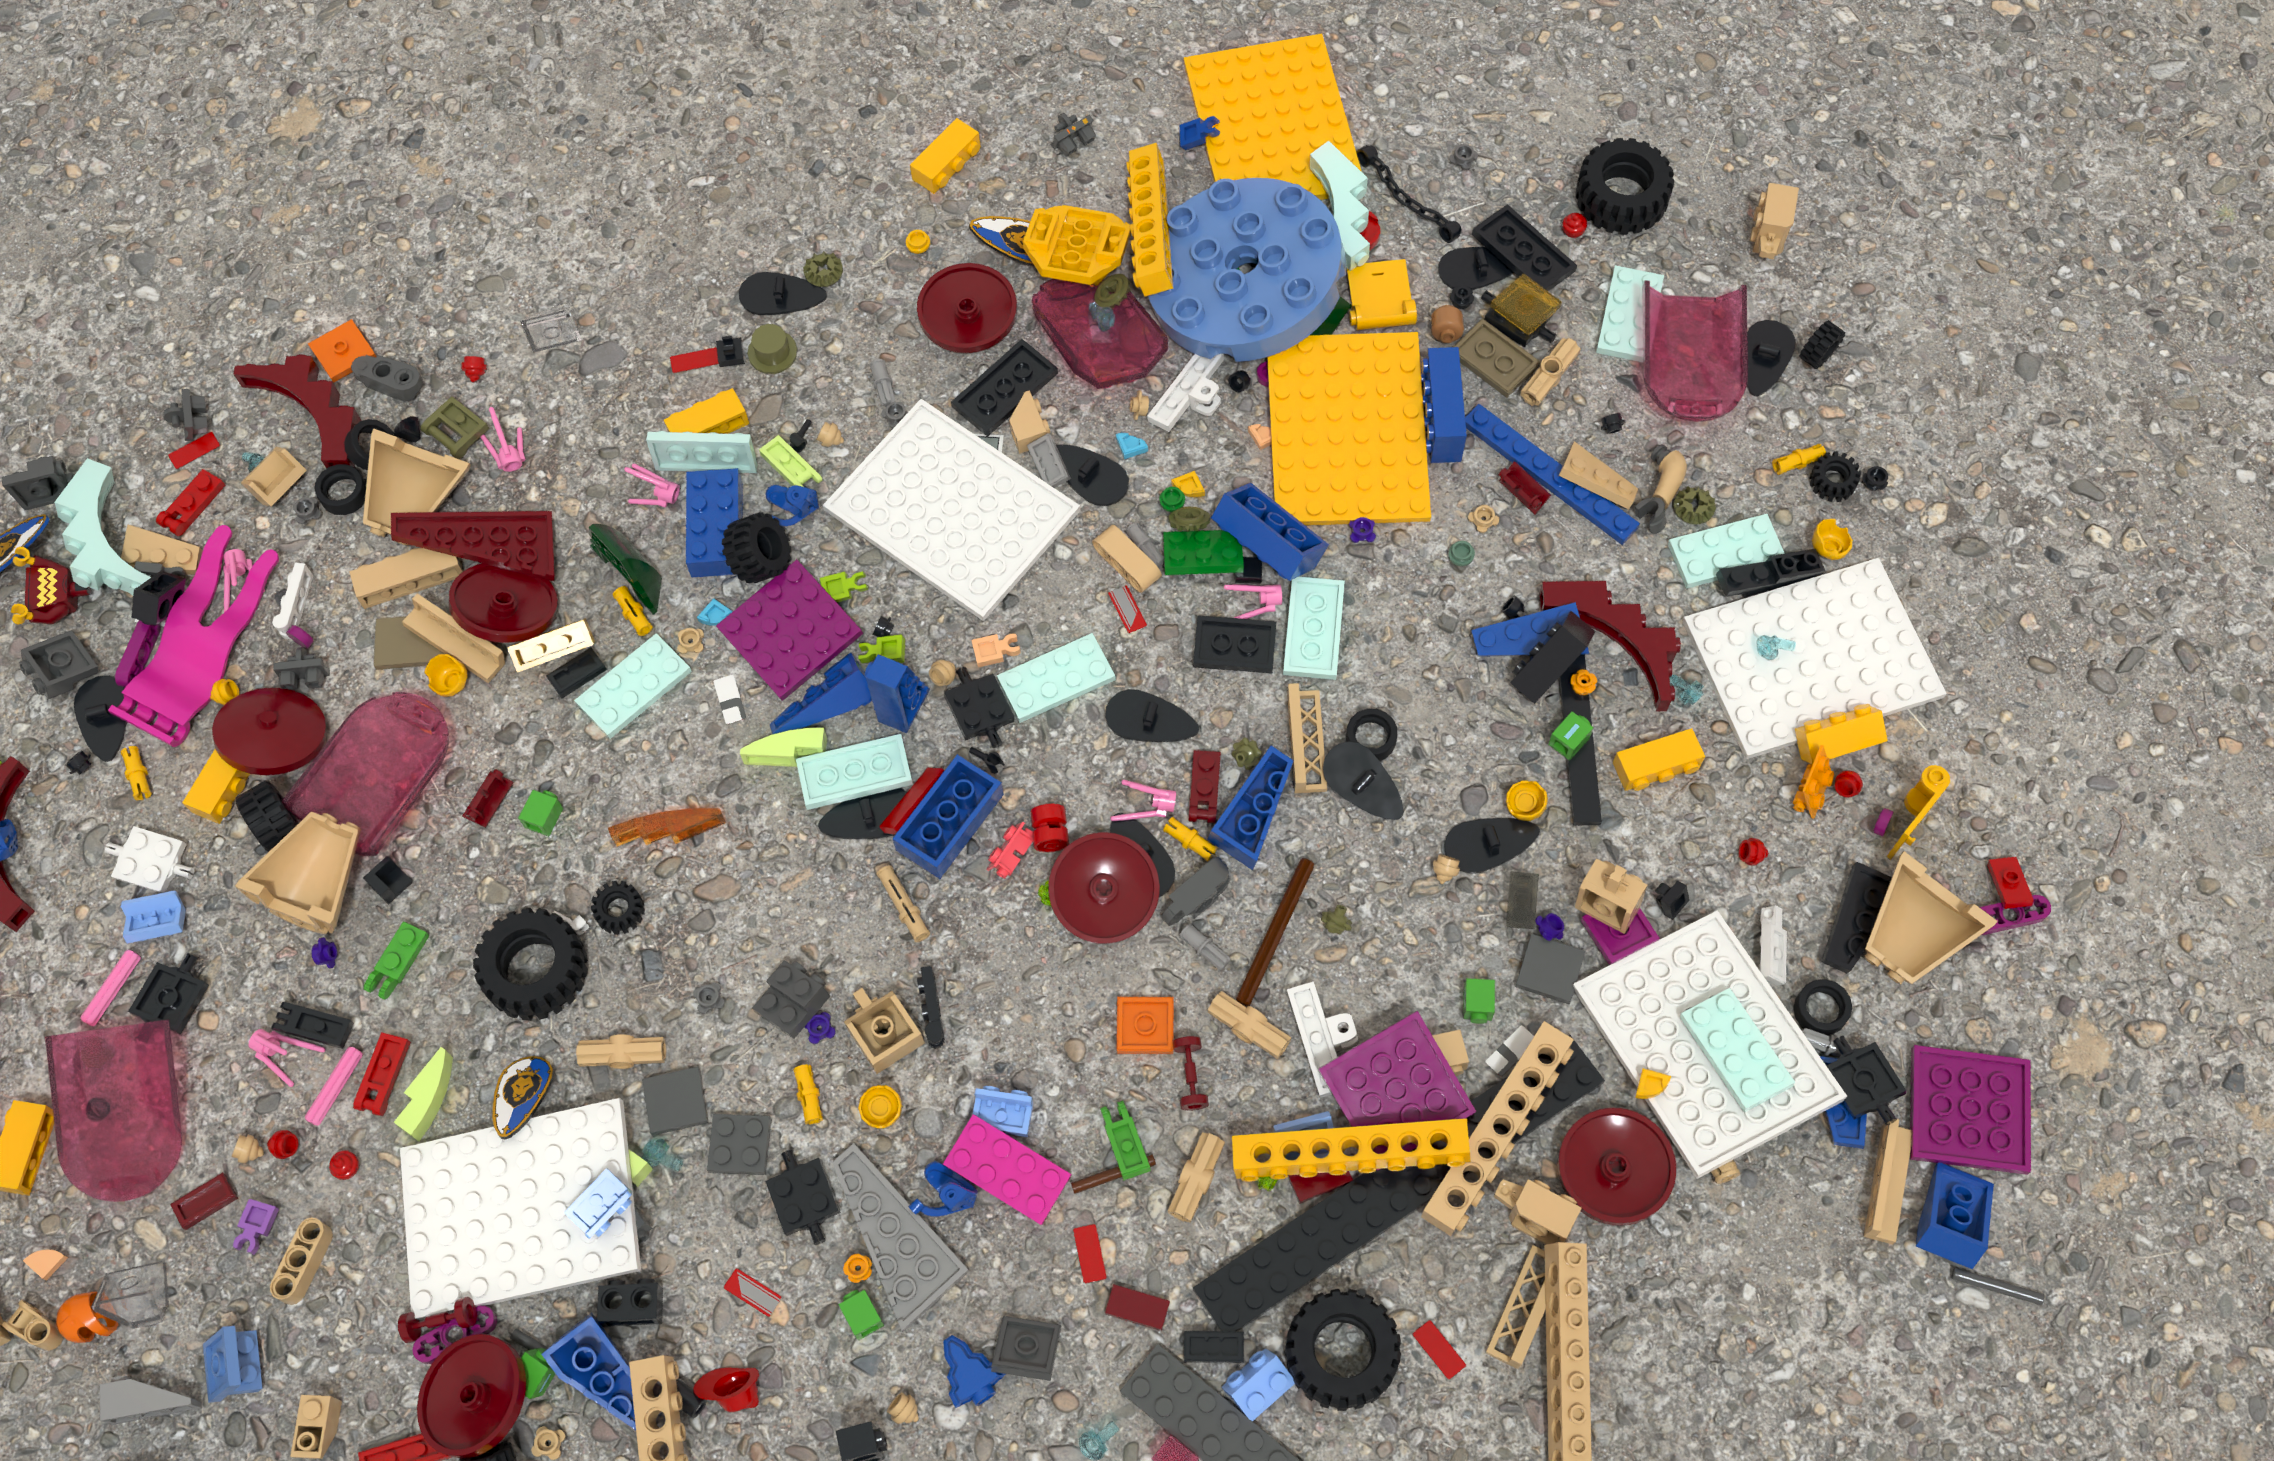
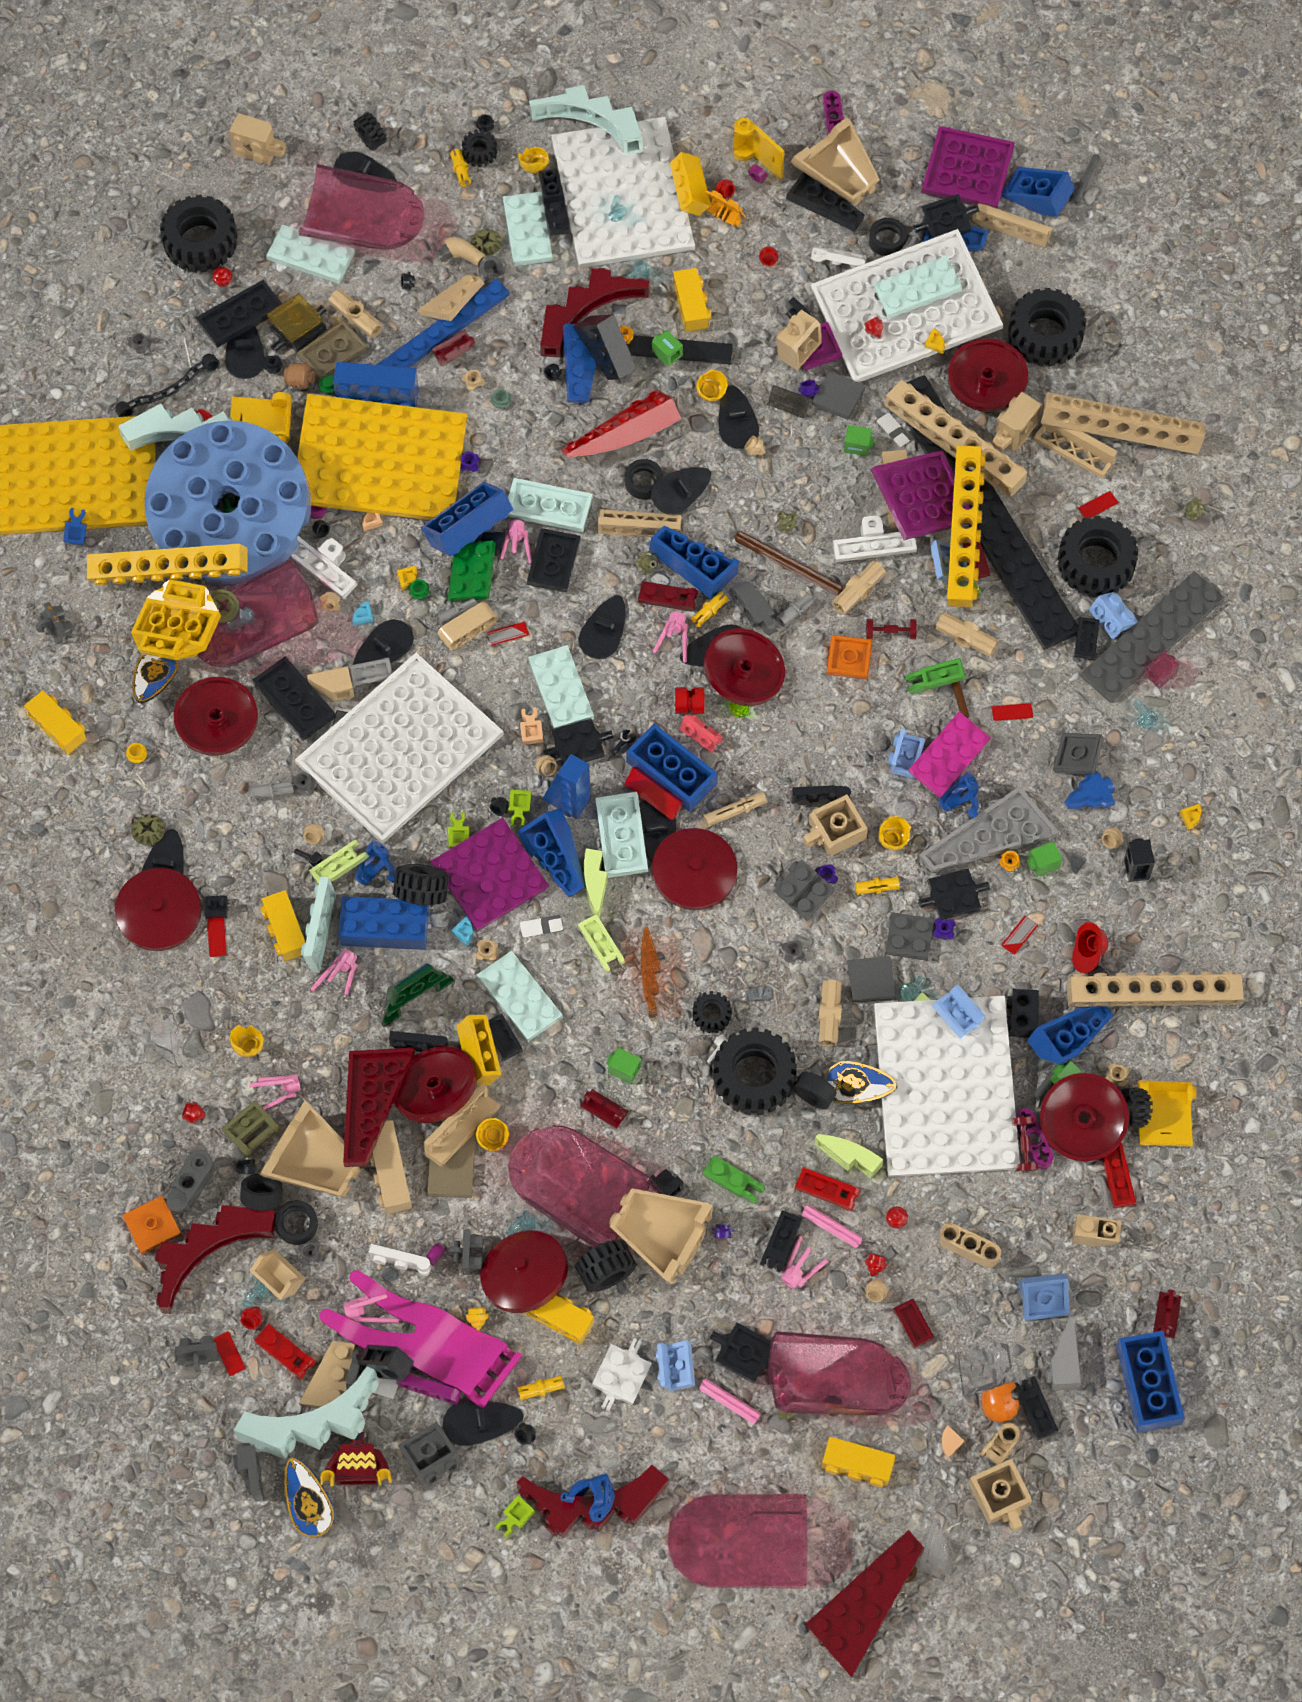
camera: 85 degrees left, 0 degrees up
medium lavender plate [233,1199,279,1255] -> none
yellow pin [612,586,653,636] -> none
olive piece [747,324,797,374] -> none
dark red tile [1105,1284,1170,1331] -> none
olive gear [1169,507,1210,532] -> none
red plate [1987,857,2034,909] -> none
none -> dark red dish [115,868,202,951]
none -> yellow hair [229,1025,264,1057]
none -> red plate [240,1306,263,1330]
none -> black hinge [389,1031,449,1052]
none -> clear light blue plate [505,1210,535,1235]
none -> light aqua arch [529,85,643,155]
none -> wedge [561,390,681,457]
none -> yellowish green hinge [578,914,625,973]
none -> dark red dish [652,828,737,910]
none -> black tyre [793,1071,837,1109]
none -> red plate [864,316,883,338]
none -> dark purple plate [933,918,956,940]
none -> black tyre [1008,288,1086,367]
none -> black hinge [1015,1376,1059,1441]

